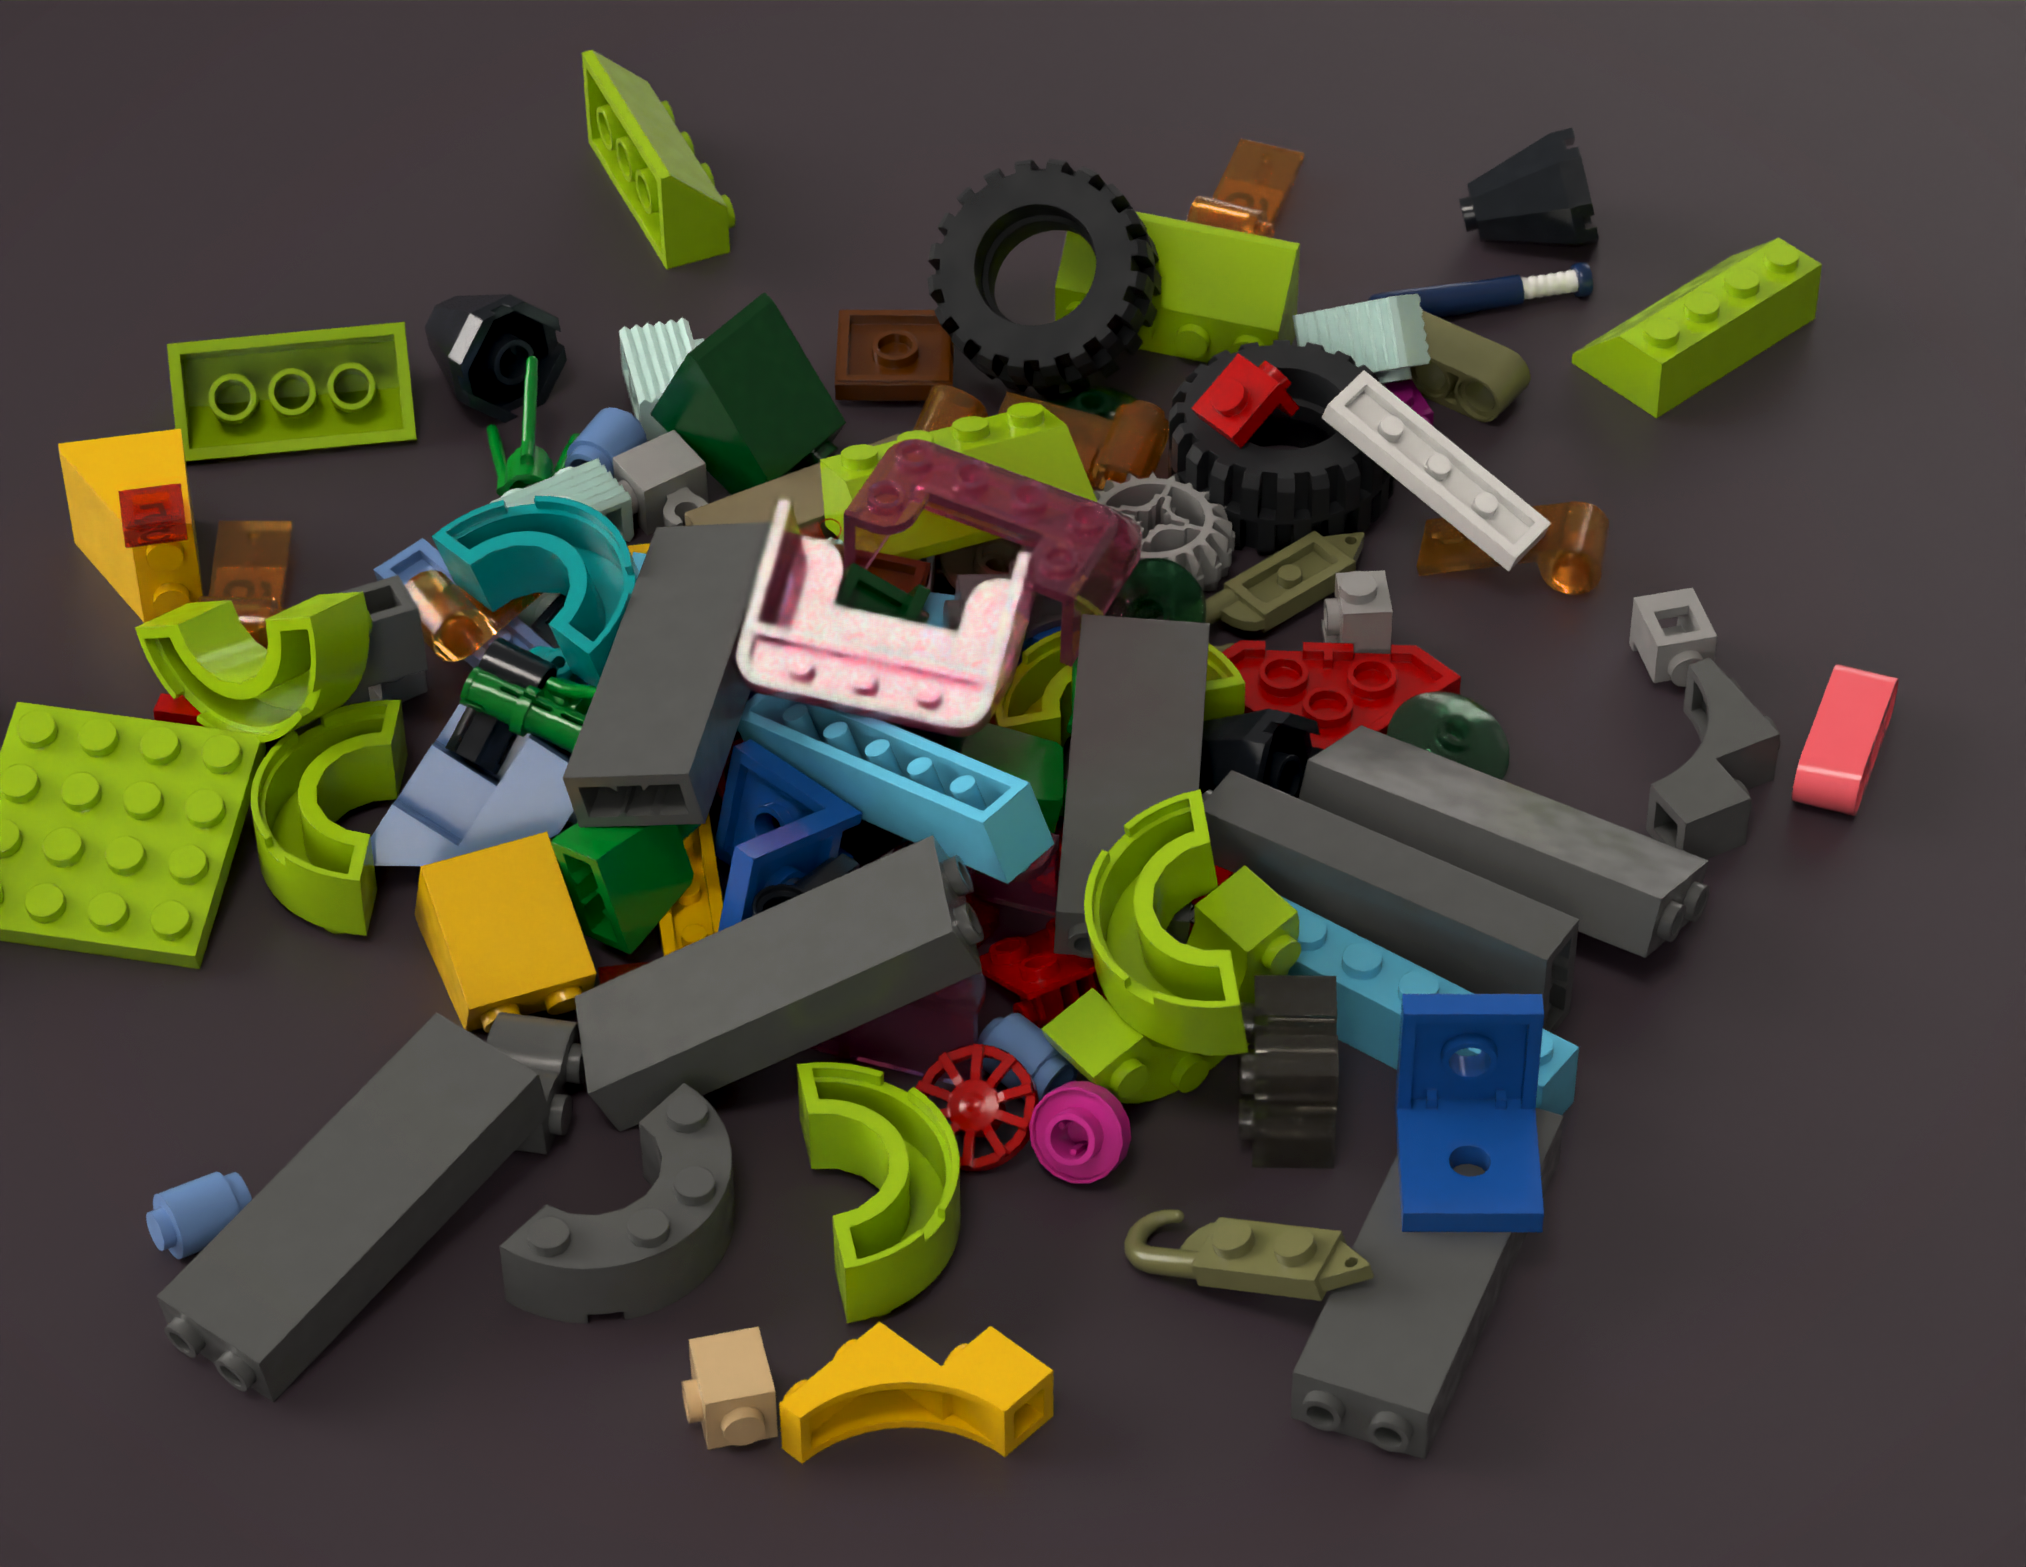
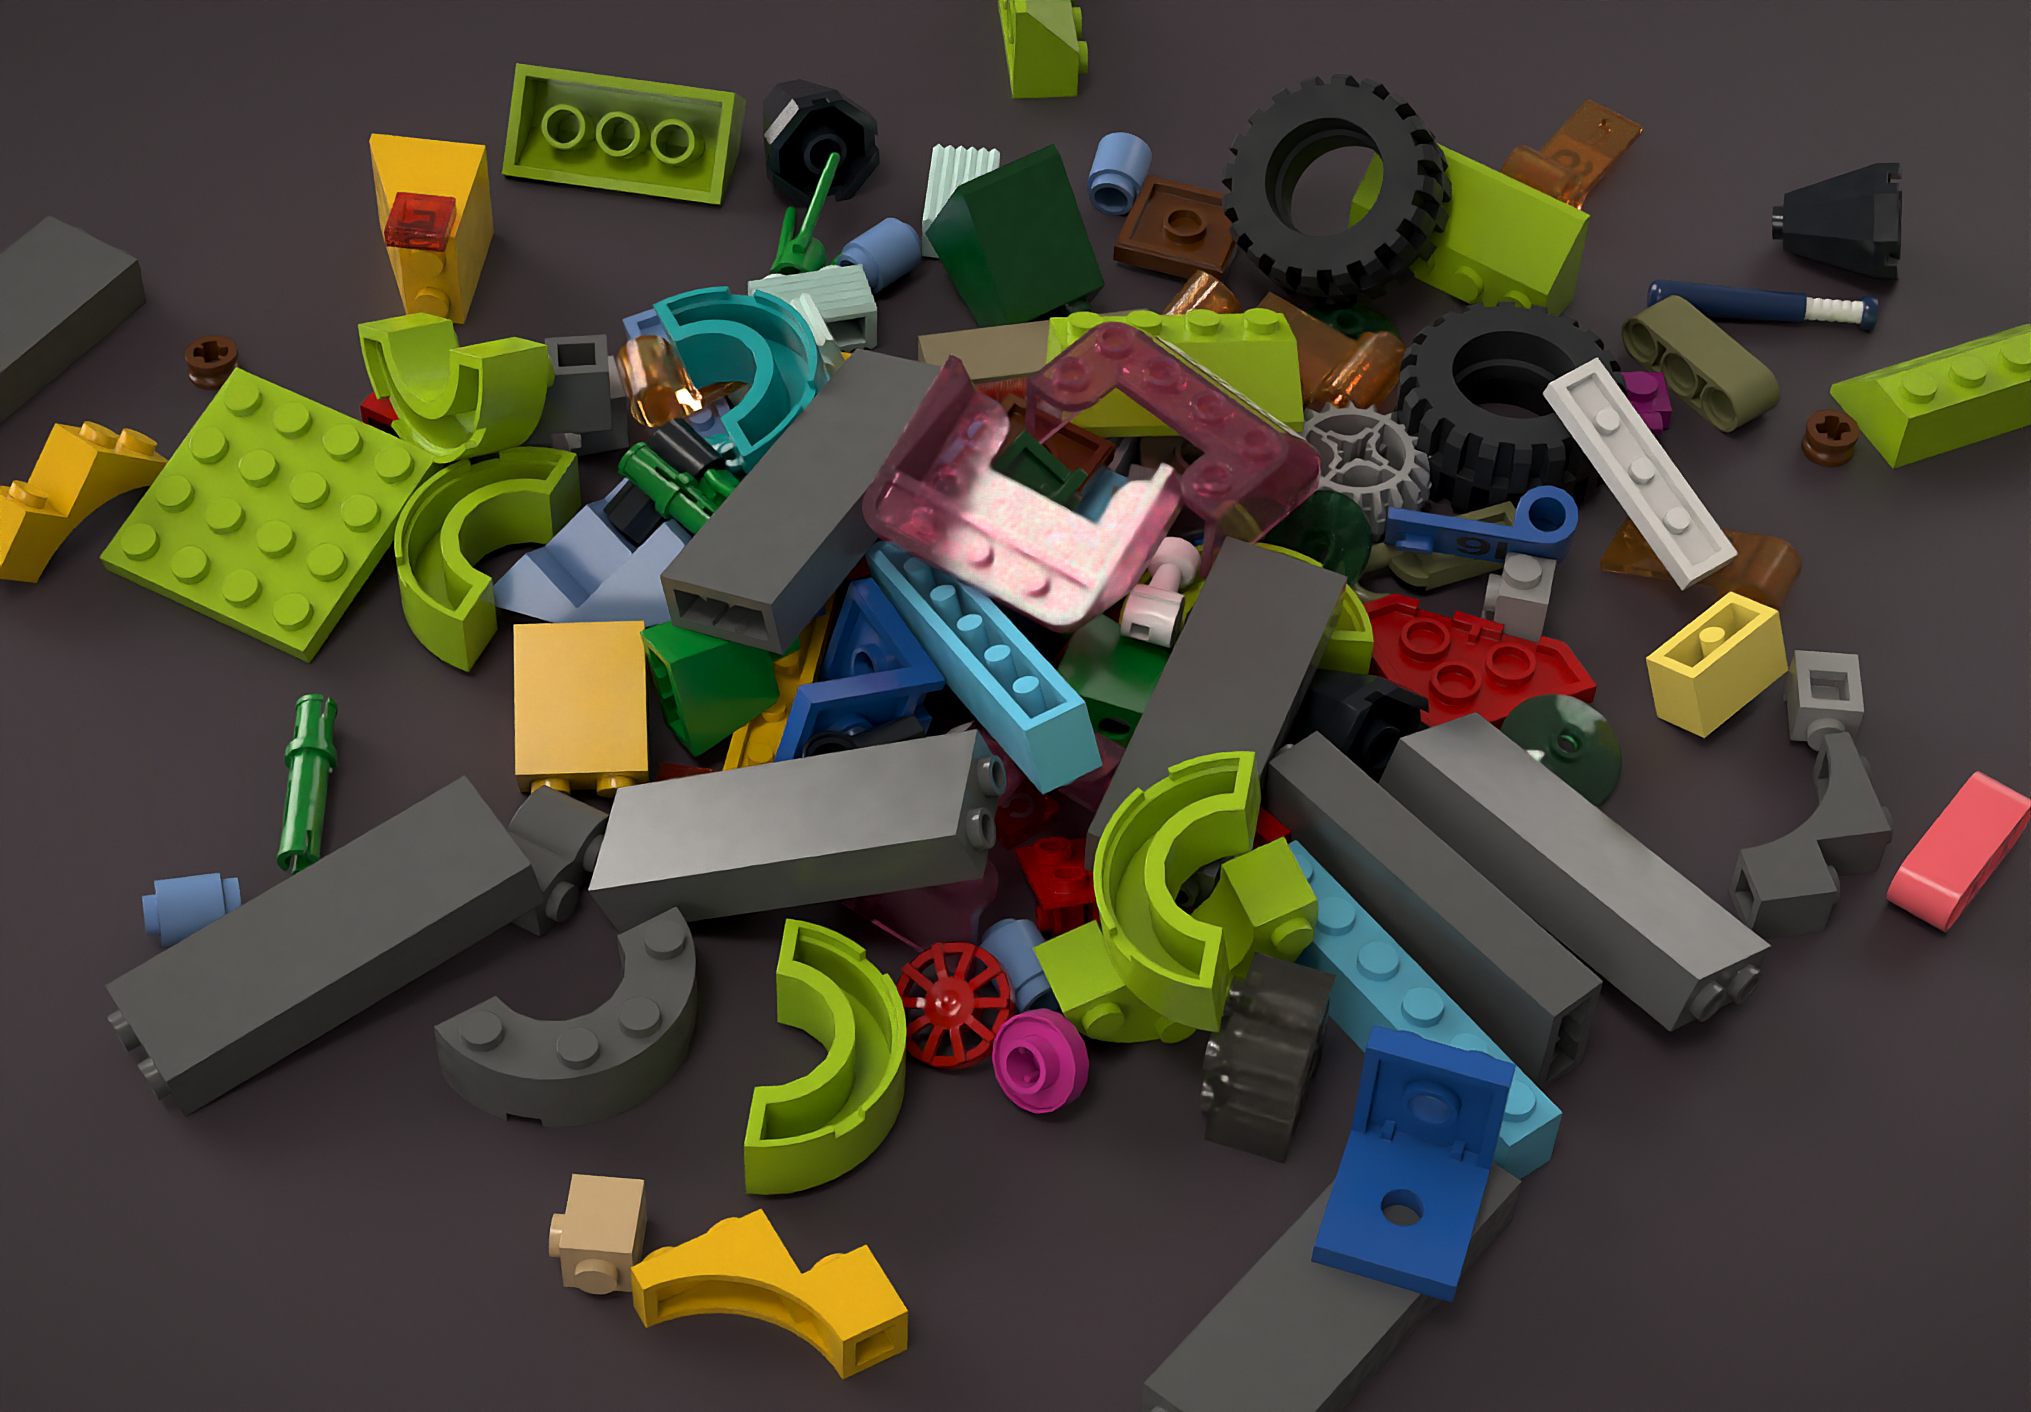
camera: 15 degrees right, 5 degrees up
clear orange door [197,521,293,649] -> none
light grey brick [613,430,709,536] -> none
olive plate [1124,1209,1374,1301] -> none
red bracket [1191,353,1299,449] -> none
light aqua brick [1293,294,1431,384] -> none
none -> green pin [277,694,338,874]
none -> medium blue brick [1087,132,1152,216]
none -> white leg [1120,537,1201,648]
none -> blue door [1384,486,1578,565]
none -> light yellow brick [1646,591,1788,738]
none -> reddish brown bush [1801,409,1859,467]

